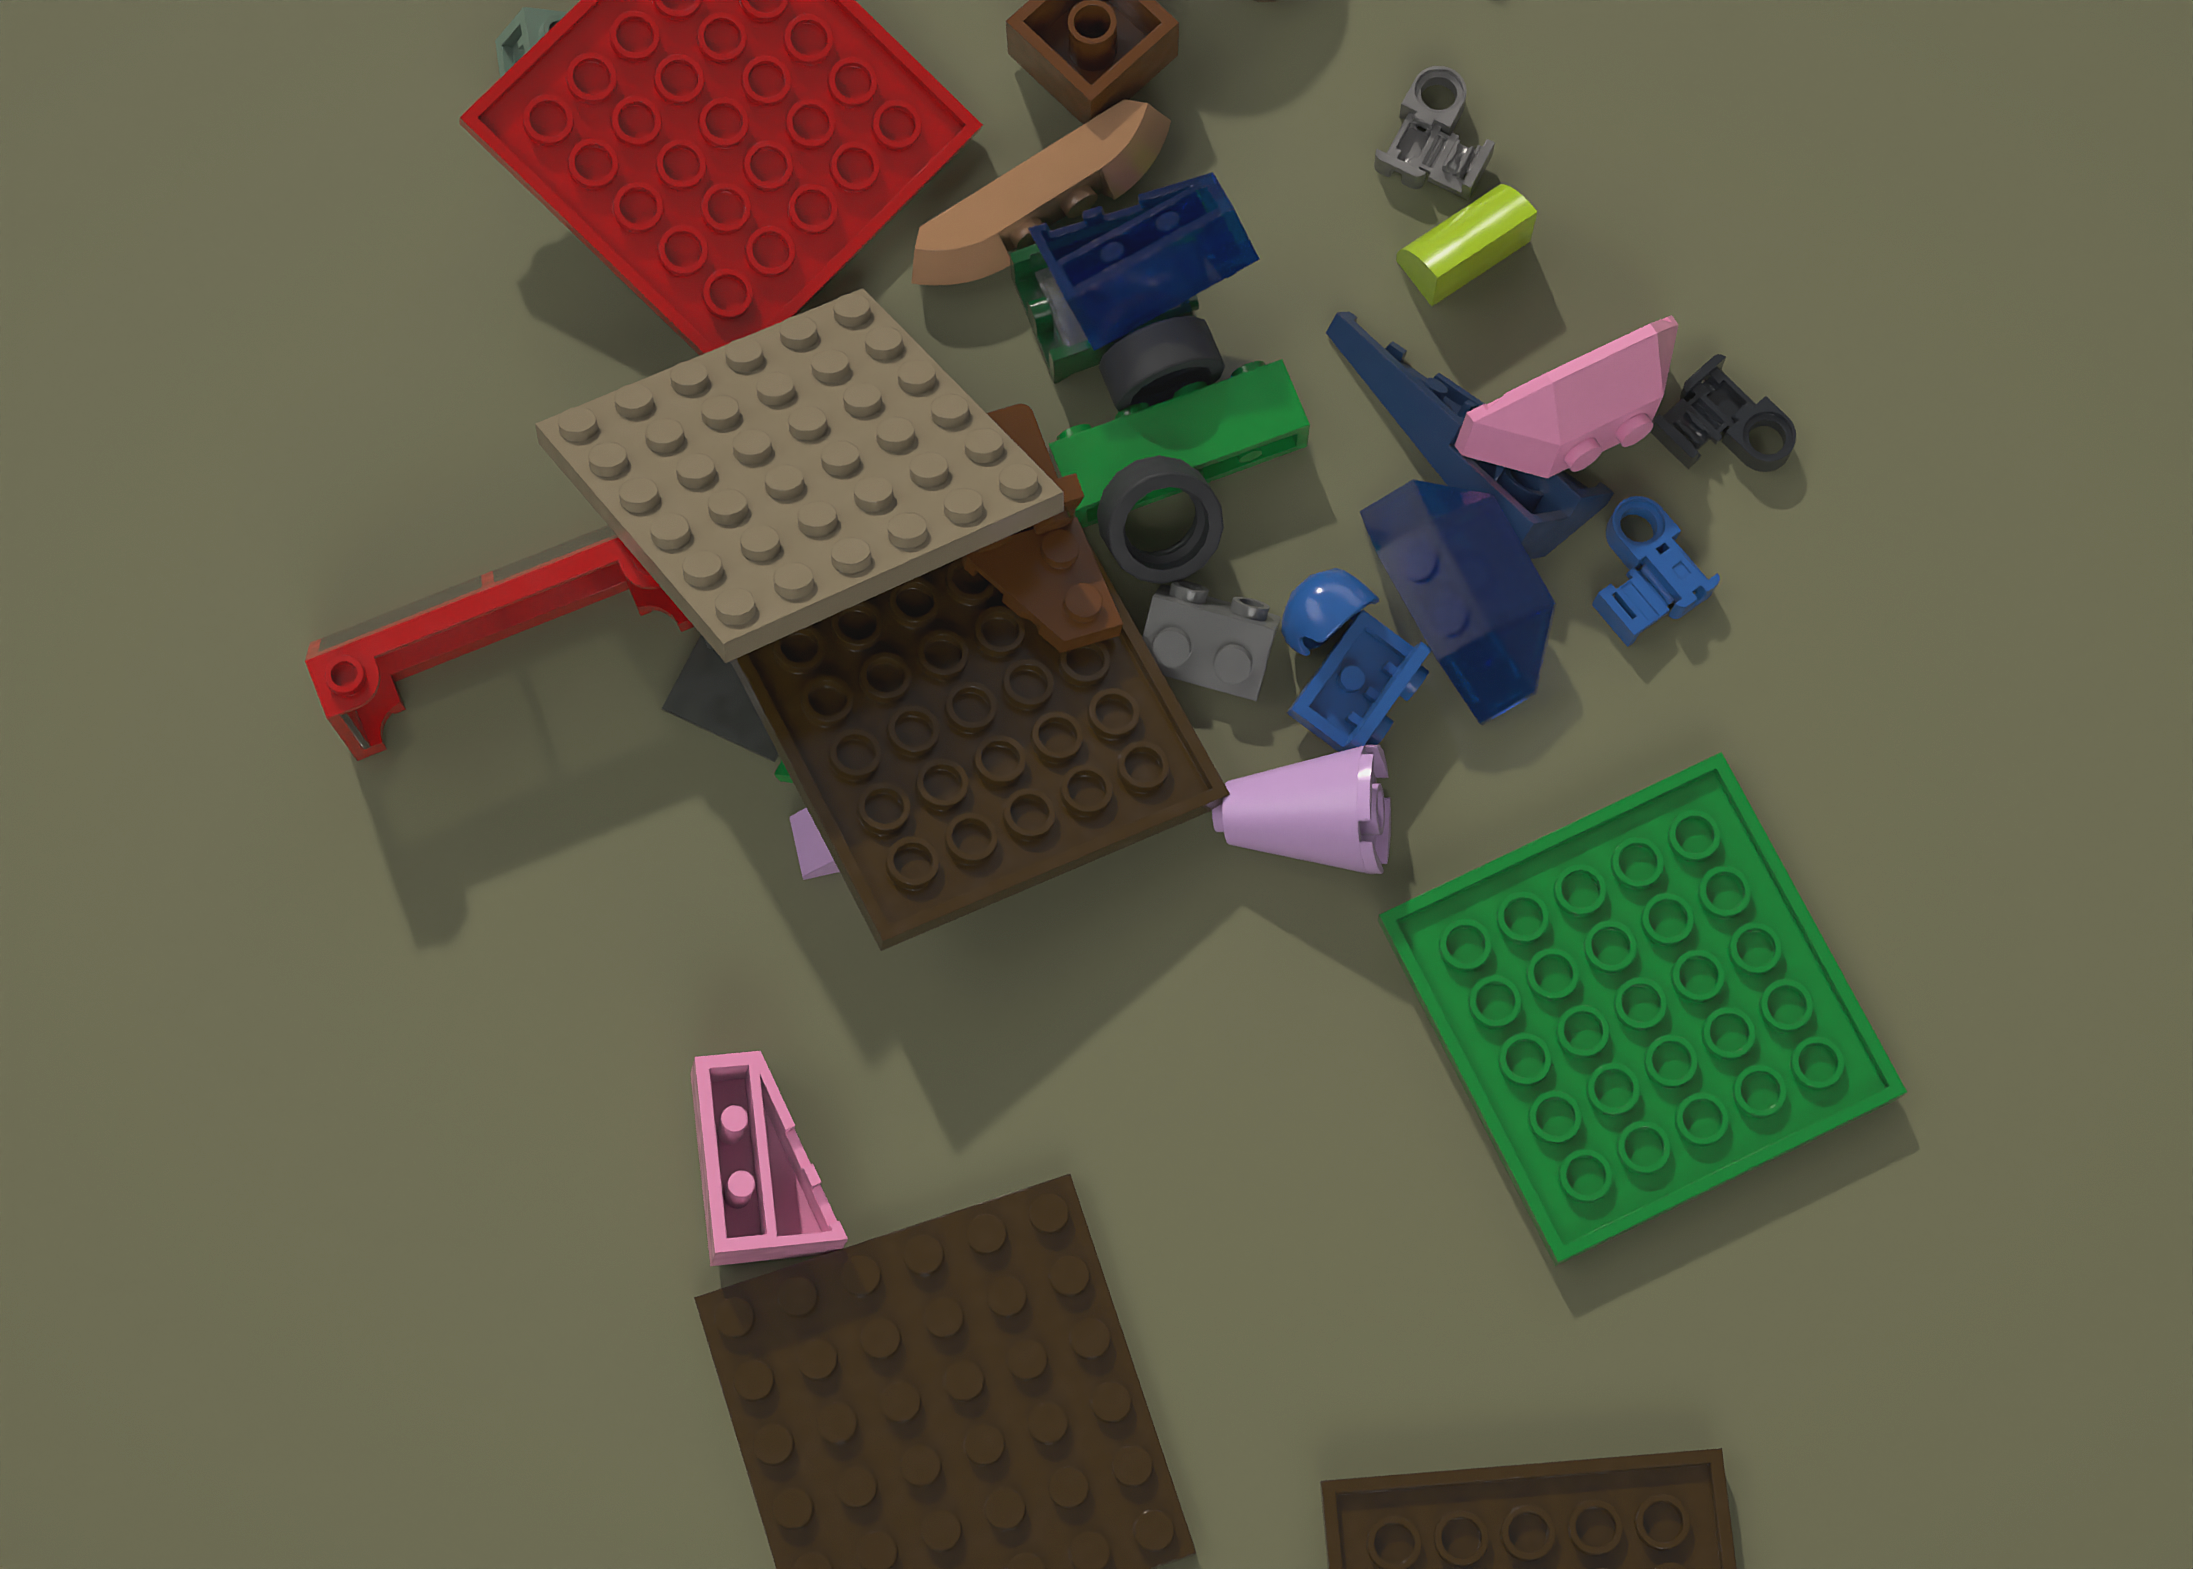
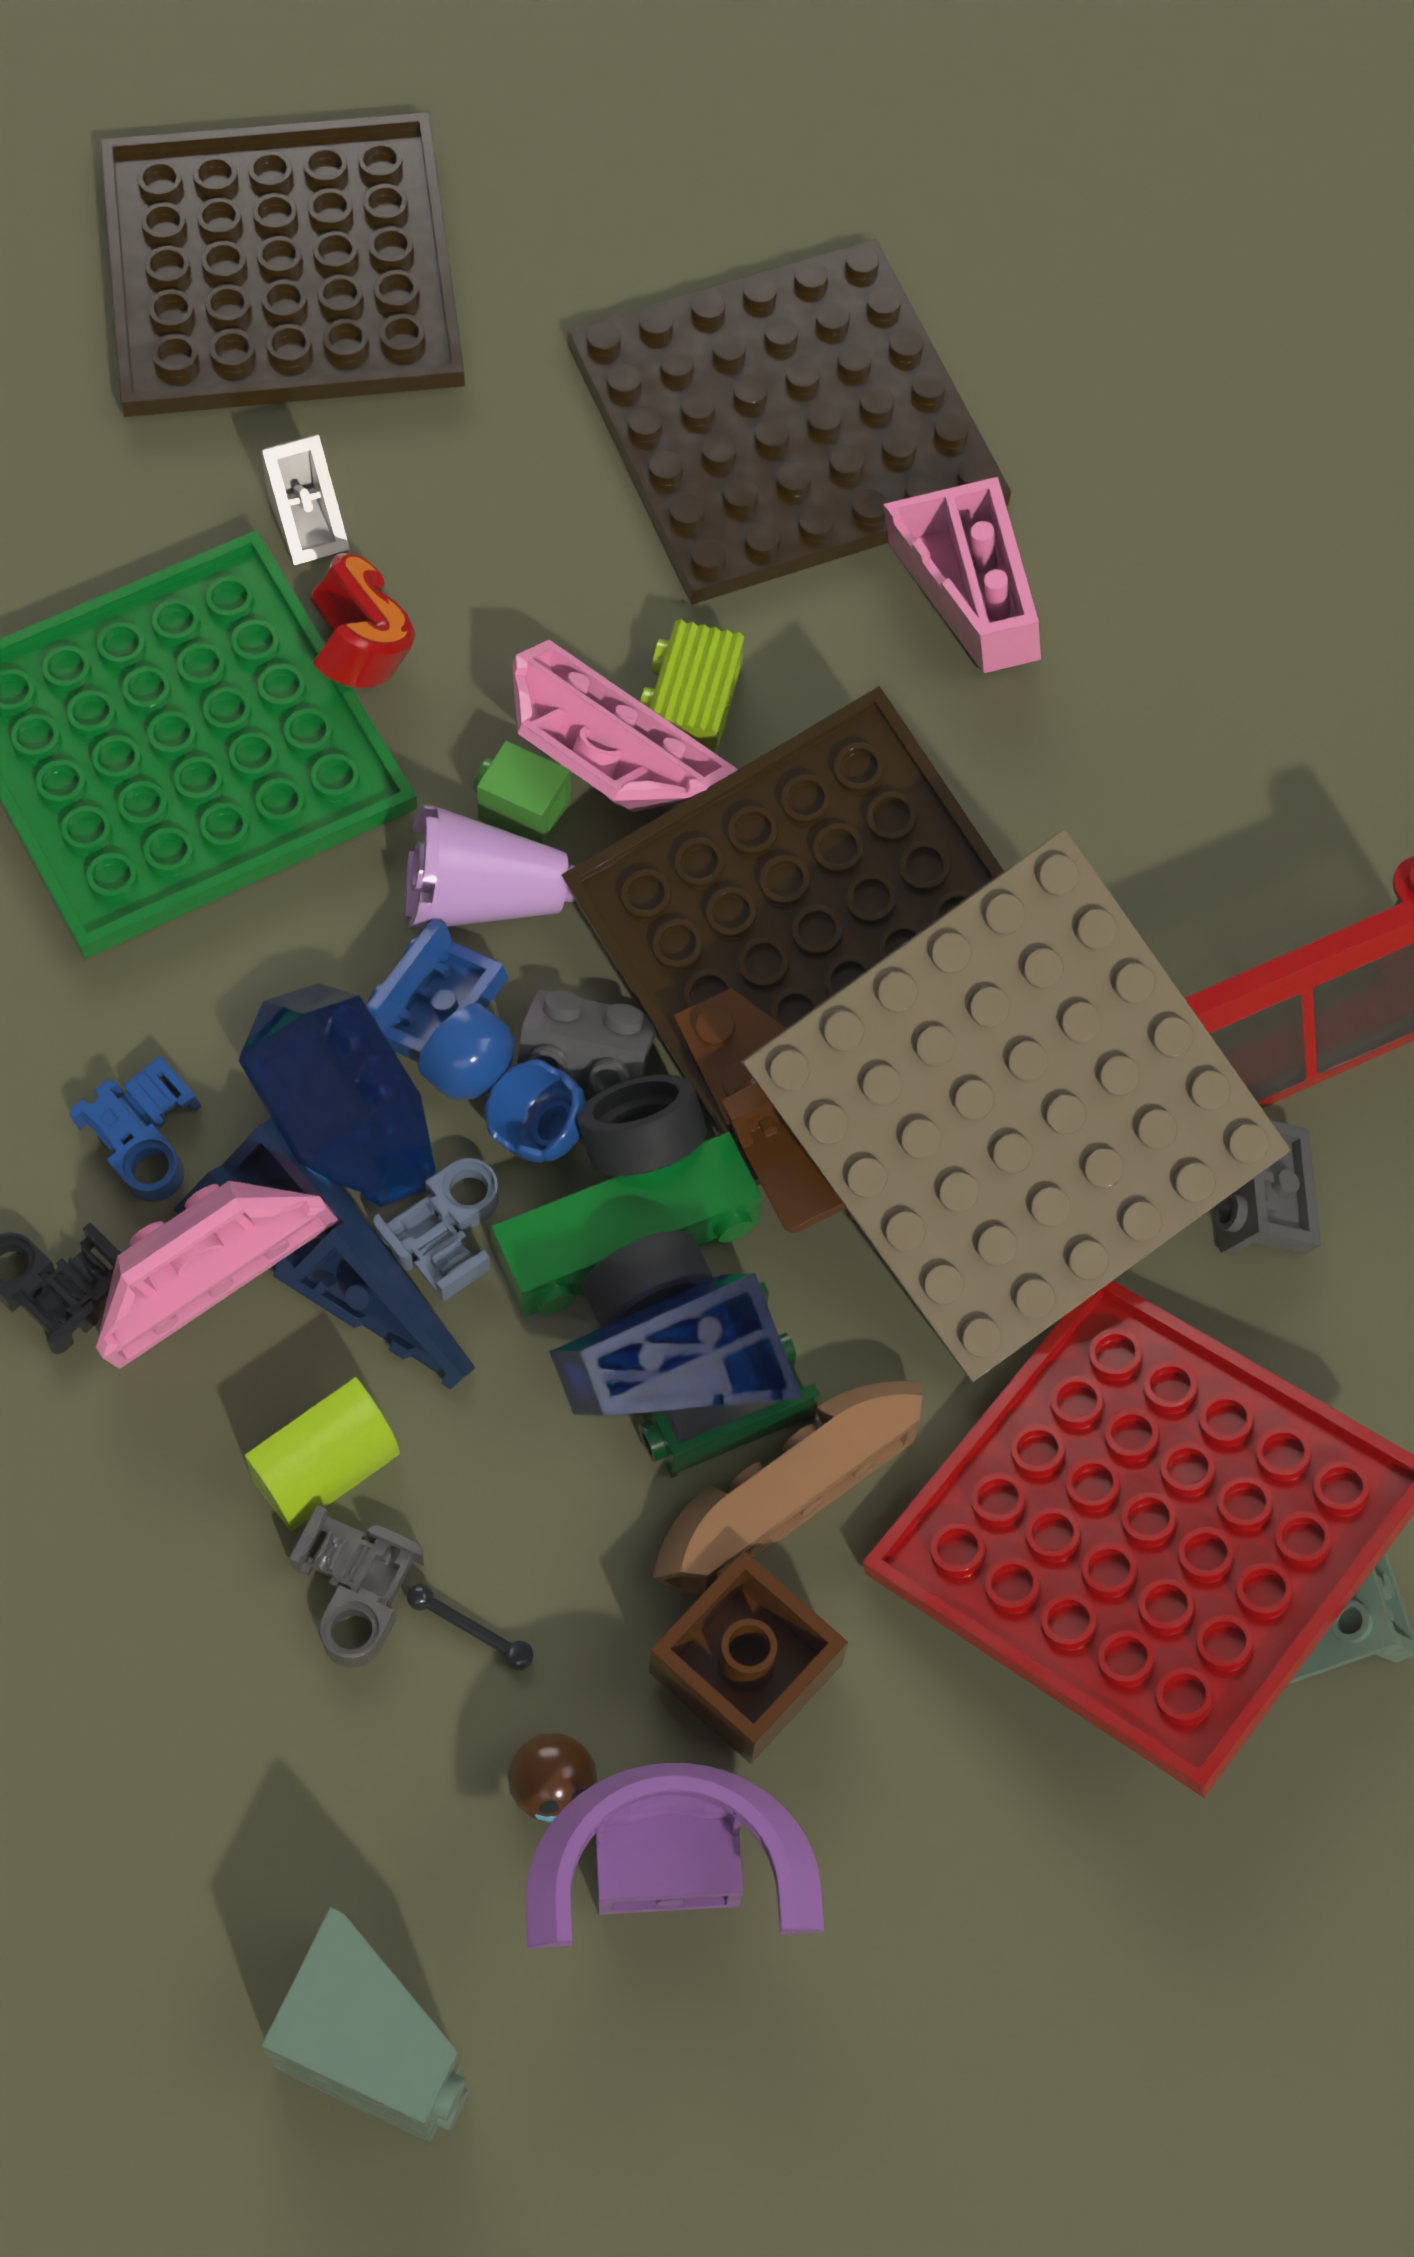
camera: 170 degrees right, 10 degrees down
none -> white slope [261,434,350,565]
none -> red animal [310,553,416,688]
none -> sand blue piece [374,1158,498,1302]
none -> black hinge [407,1584,533,1671]
none -> bright green brick [473,741,571,844]
none -> blue hair [484,1060,587,1163]
none -> bright pink wedge [512,640,738,812]
none -> lime brick [640,619,745,755]
none -> dark grey bracket [1214,1120,1321,1255]

